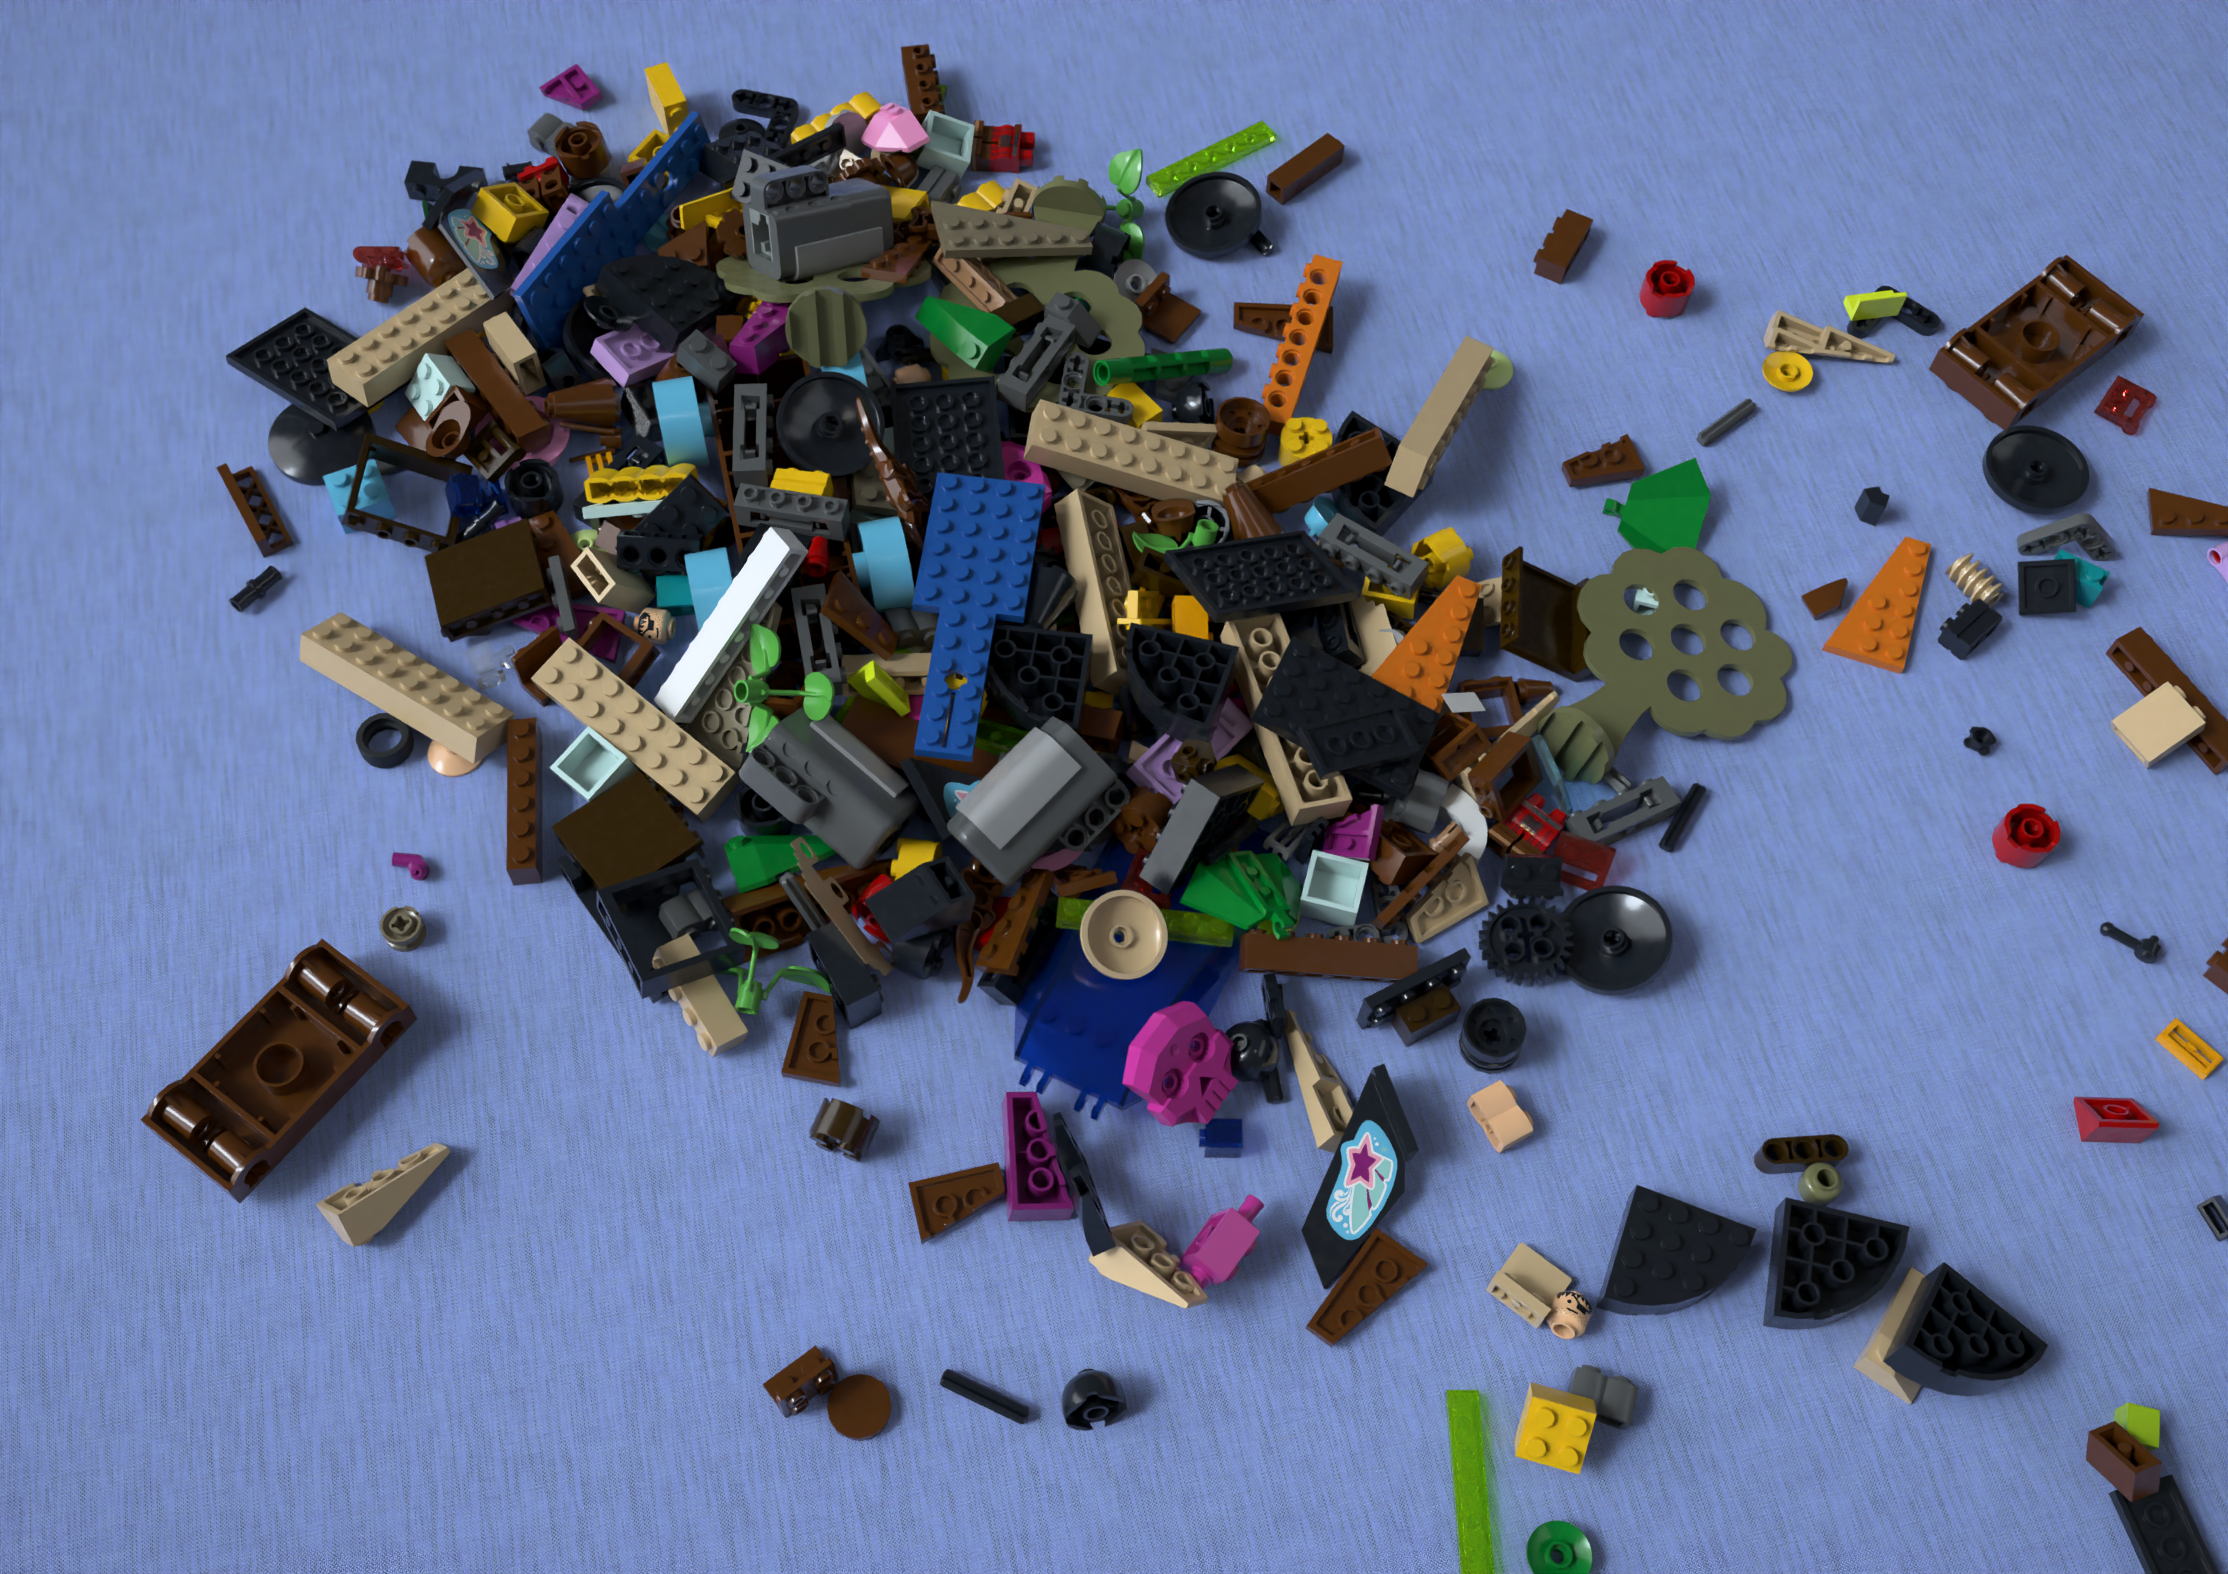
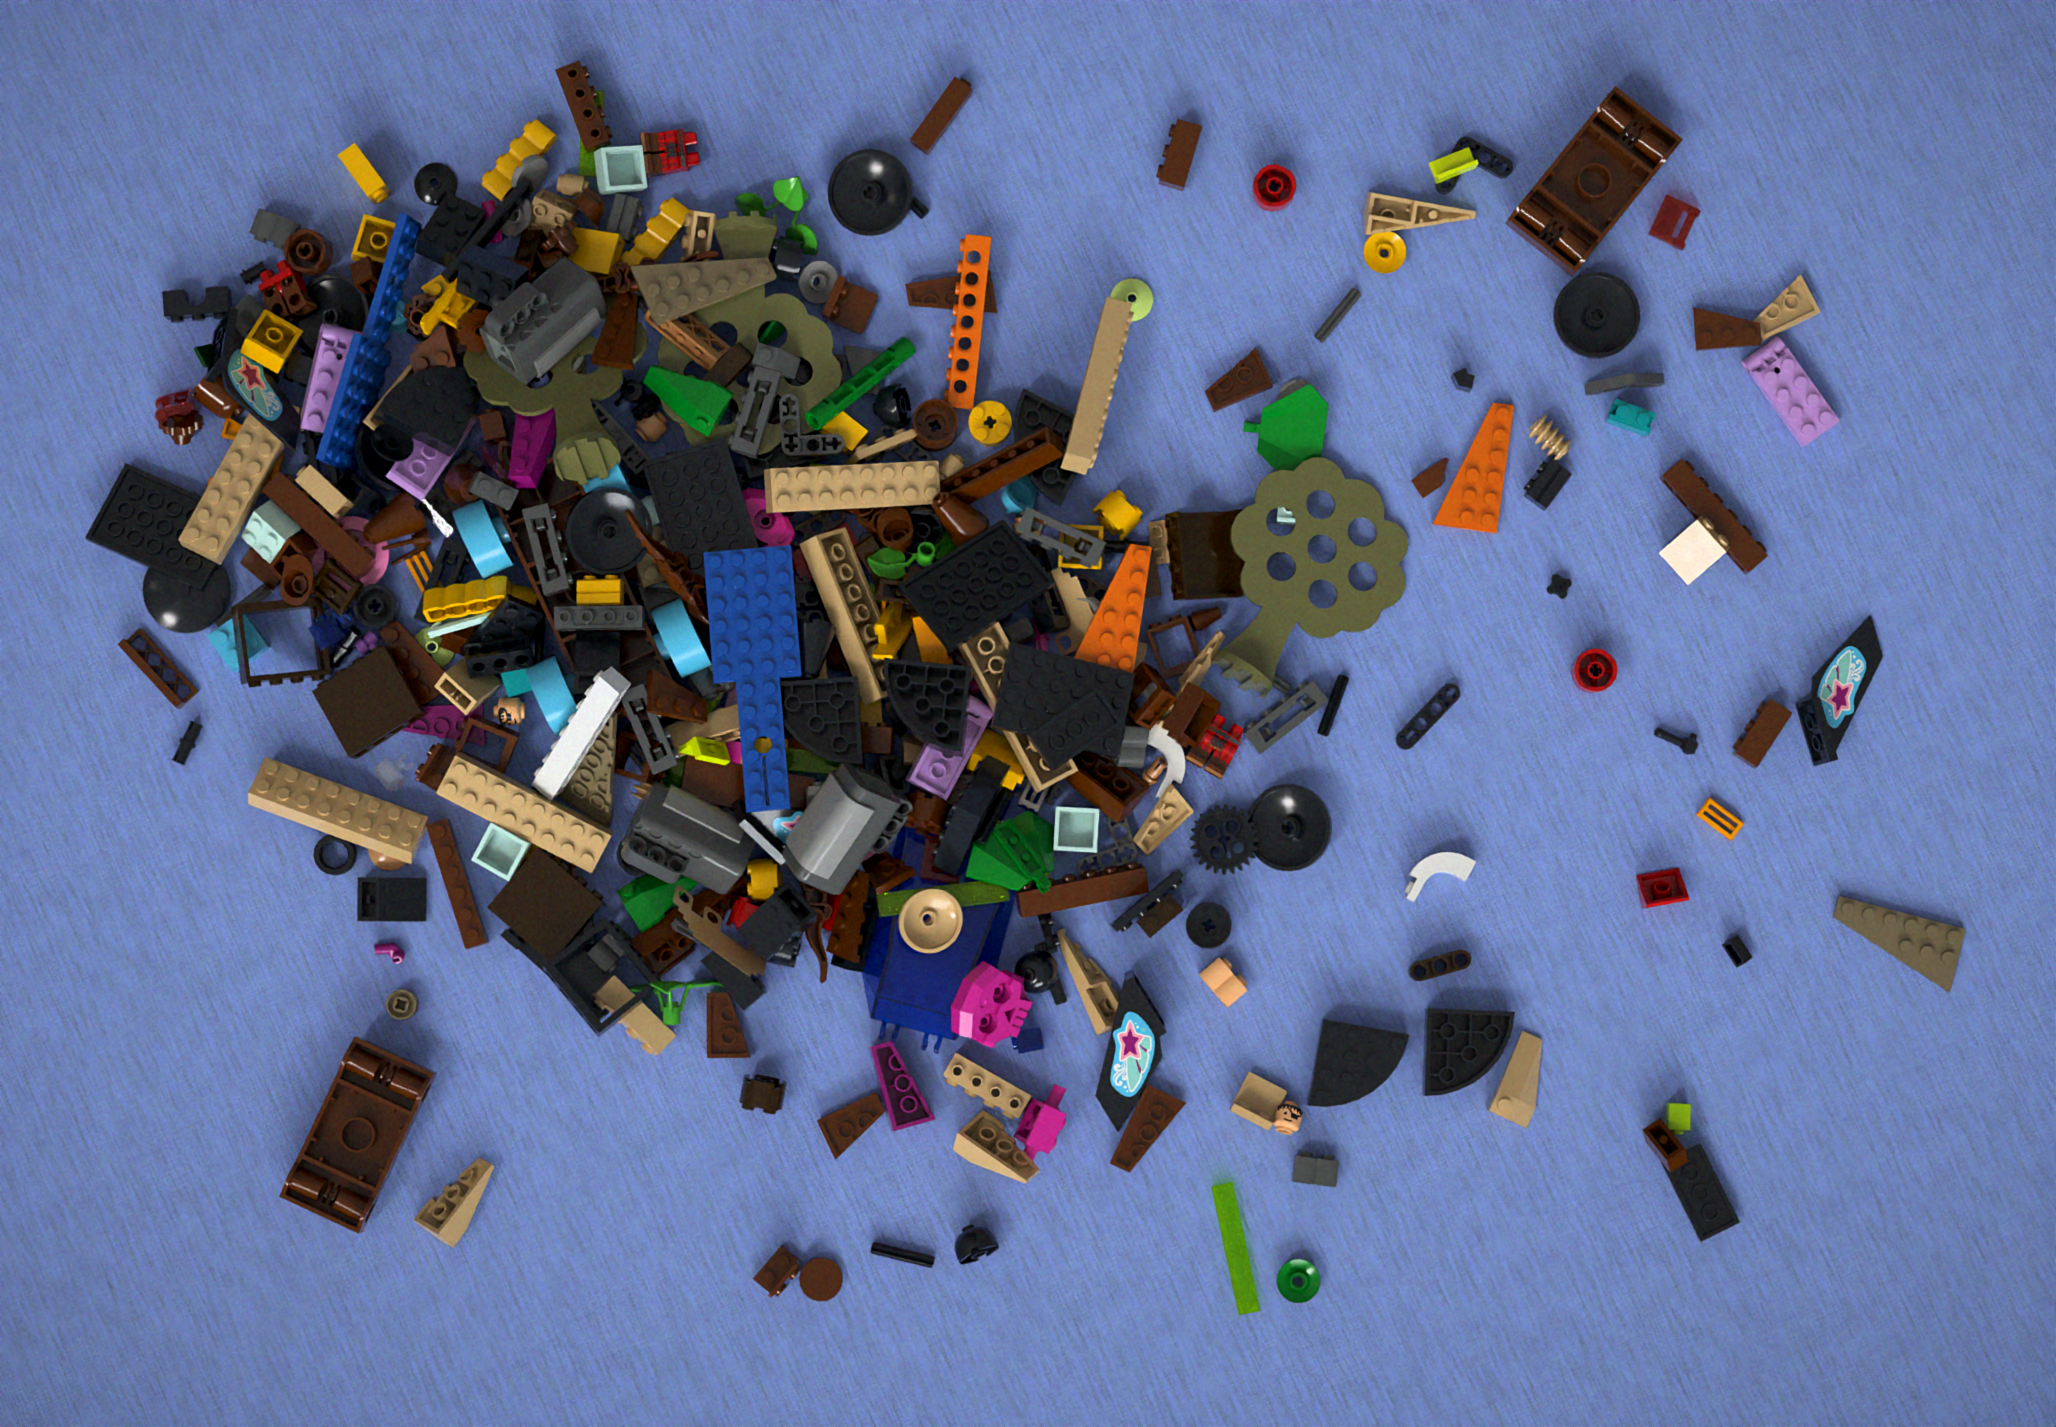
camera: 10 degrees left, 25 degrees up
magenta wing [539,64,603,111] -> none
dark grey plate [546,555,580,641] -> none
black beam [731,89,799,149] -> none
bright green plant [734,623,835,753] -> none
red cone [802,536,830,578] -> none
bright pink wedge [860,103,930,152] -> none
black wedge [1053,1112,1116,1257] -> none
clear neon green plate [1146,120,1276,198] -> none
dark brown brick [1170,739,1217,784] -> none
magenta wing [1322,804,1385,861] -> none
reddish brown wing [1372,832,1470,930] -> none
white sticker [1441,692,1486,713] -> none
black bracket [1501,854,1564,900] -> none
yellow brick [1514,1382,1597,1475] -> none
clear light blue tile [1531,734,1573,815] -> none
clear red plate [1552,830,1616,891] -> none
olive head [1797,1162,1843,1206] -> none
black brick [1883,1262,2048,1397] -> none
black tile [2017,559,2076,615] -> none
none -> black slope [357,877,427,922]
none -> tan brick [943,1052,1032,1120]
none -> black beam [1395,683,1460,750]
none -> white arch [1404,852,1476,902]

